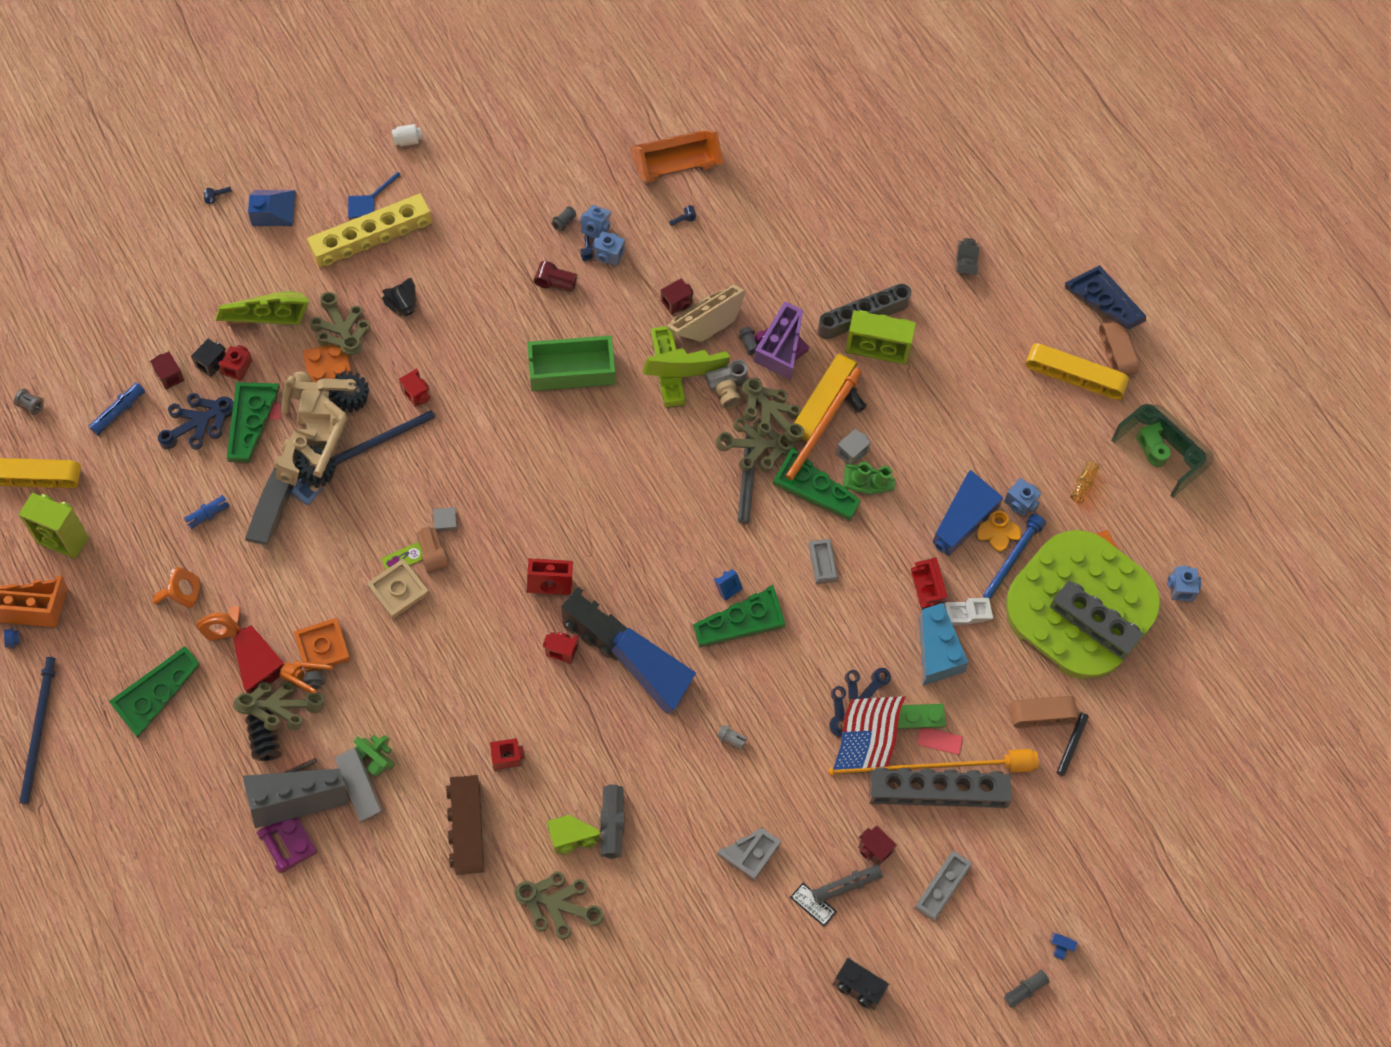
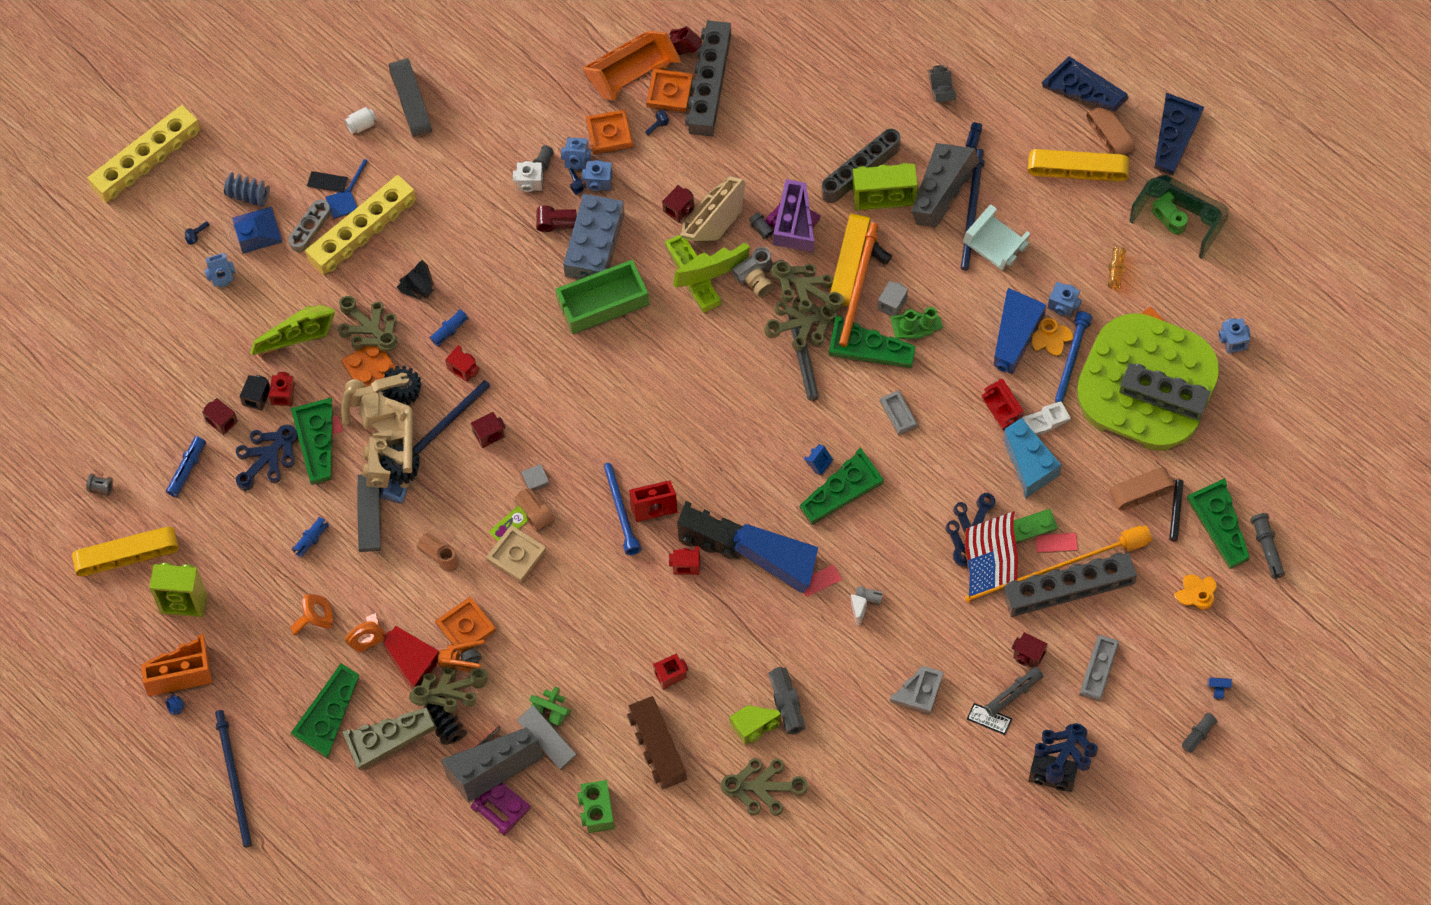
camera: 10 degrees left, 0 degrees up
none -> light yellow brick [87,105,200,203]
none -> medium blue brick [205,252,236,287]
none -> sand blue piece [224,172,270,207]
none -> light grey beam [289,200,331,252]
none -> black sticker [307,171,348,192]
none -> olive wing [343,708,437,771]
none -> dark grey beam [389,58,432,137]
none -> nougat piece [417,532,458,571]
none -> blue pin [429,309,469,347]
none -> dark red brick [471,412,506,448]
none -> white brick [513,161,543,192]
none -> sand blue brick [563,194,625,279]
none -> bright green brick [577,780,614,833]
none -> orange plate [586,109,633,155]
none -> blue piece [604,463,642,555]
none -> orange plate [646,69,693,112]
none -> dark red piece [669,26,702,55]
none -> dark grey brick [685,20,731,137]
none -> coral sticker [804,564,842,597]
none -> white slope [851,594,867,626]
none -> dark grey wedge [912,143,979,227]
none -> dark blue bar [961,149,985,271]
none -> light aqua panel [963,204,1030,270]
none -> dark blue axle [966,122,982,150]
none -> dark blue plant [1034,723,1098,783]
none -> dark blue wing [1154,92,1204,175]
none -> light orange plate [1174,574,1217,610]
none -> green wing [1187,478,1249,569]
none -> dark grey pin [1250,513,1285,579]

